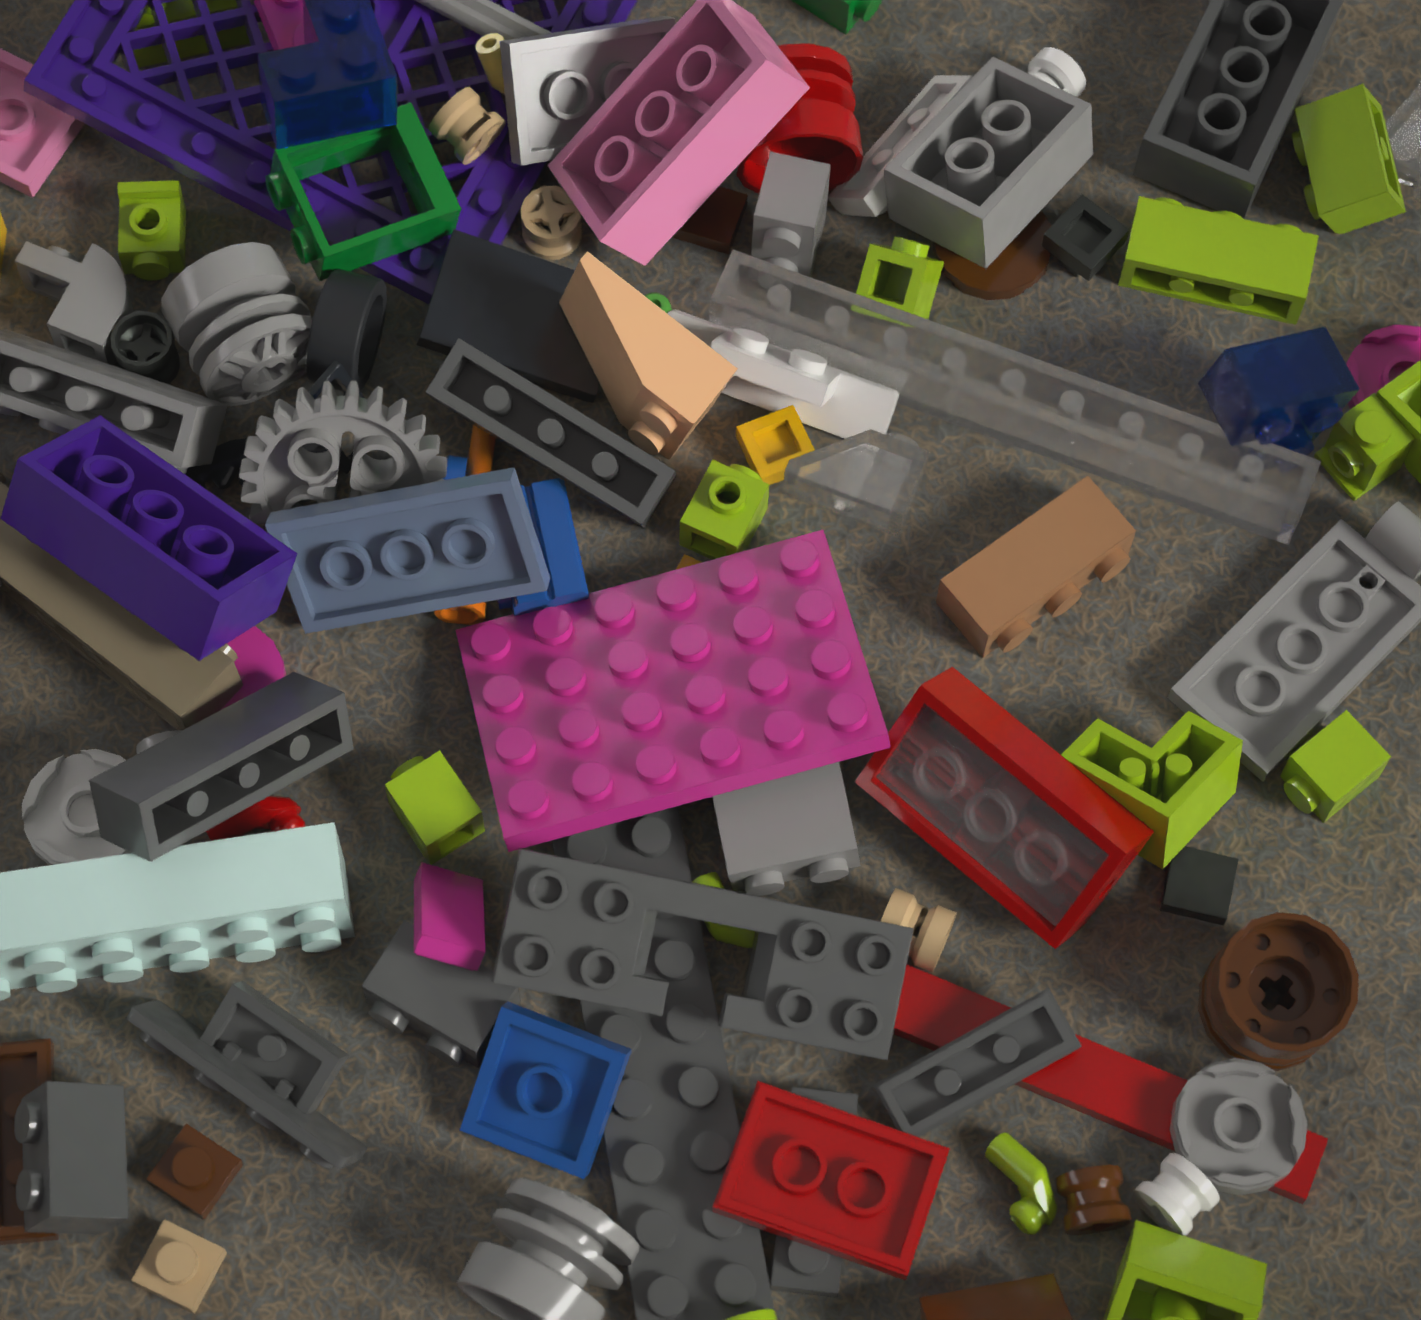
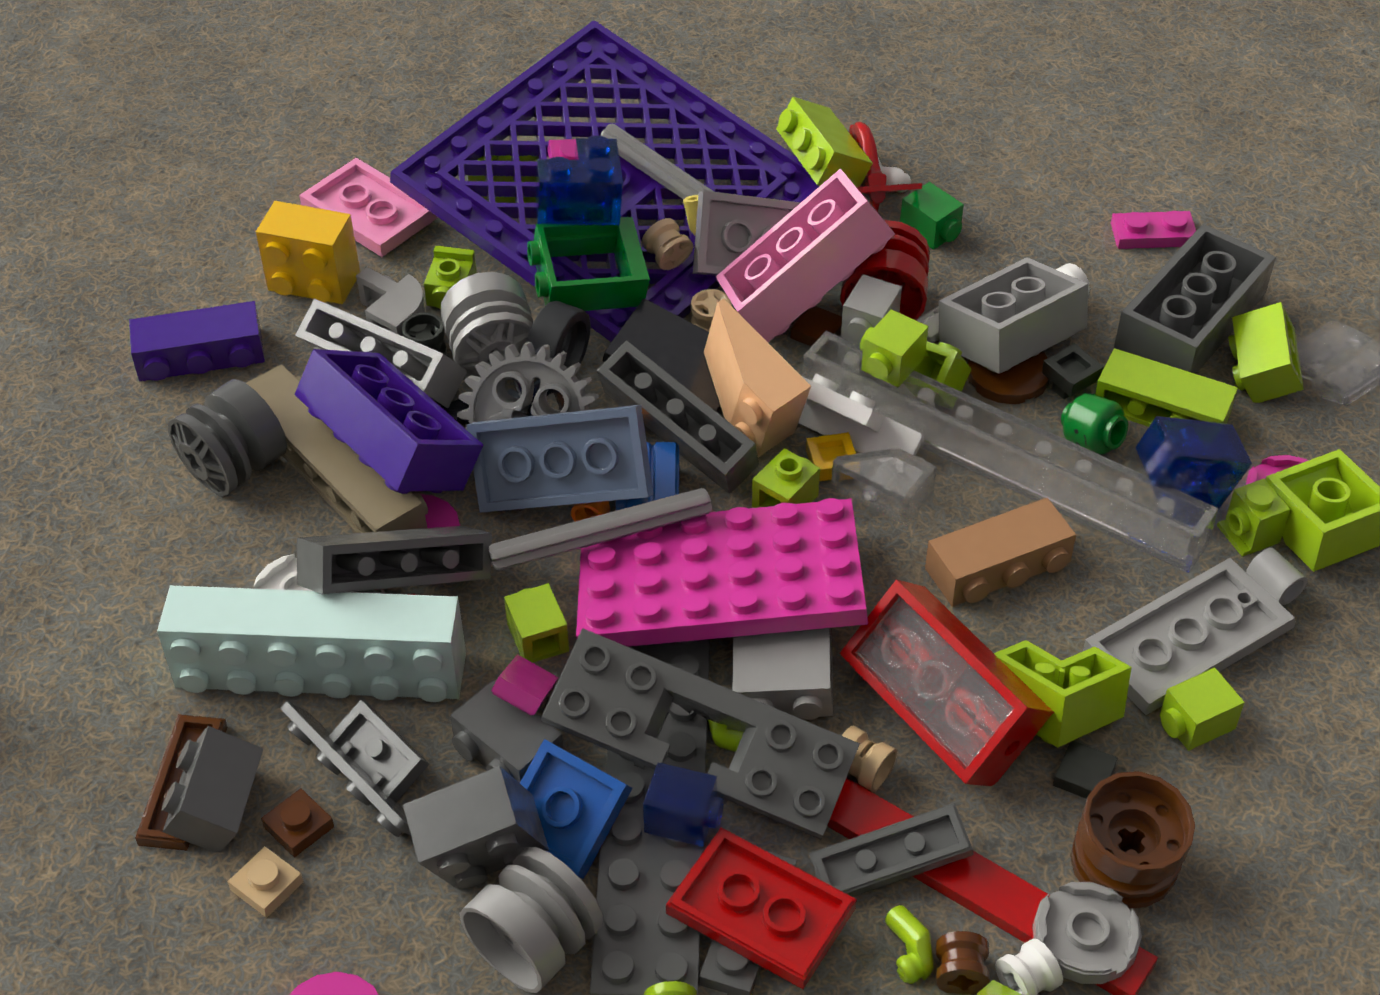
camera: 15 degrees right, 20 degrees down
none -> dark grey brick [403,766,549,889]
none -> light grey axle [489,488,712,570]
none -> clear blue brick [643,762,724,846]
none -> lime brick [860,309,929,388]
none -> green head [1061,393,1129,455]

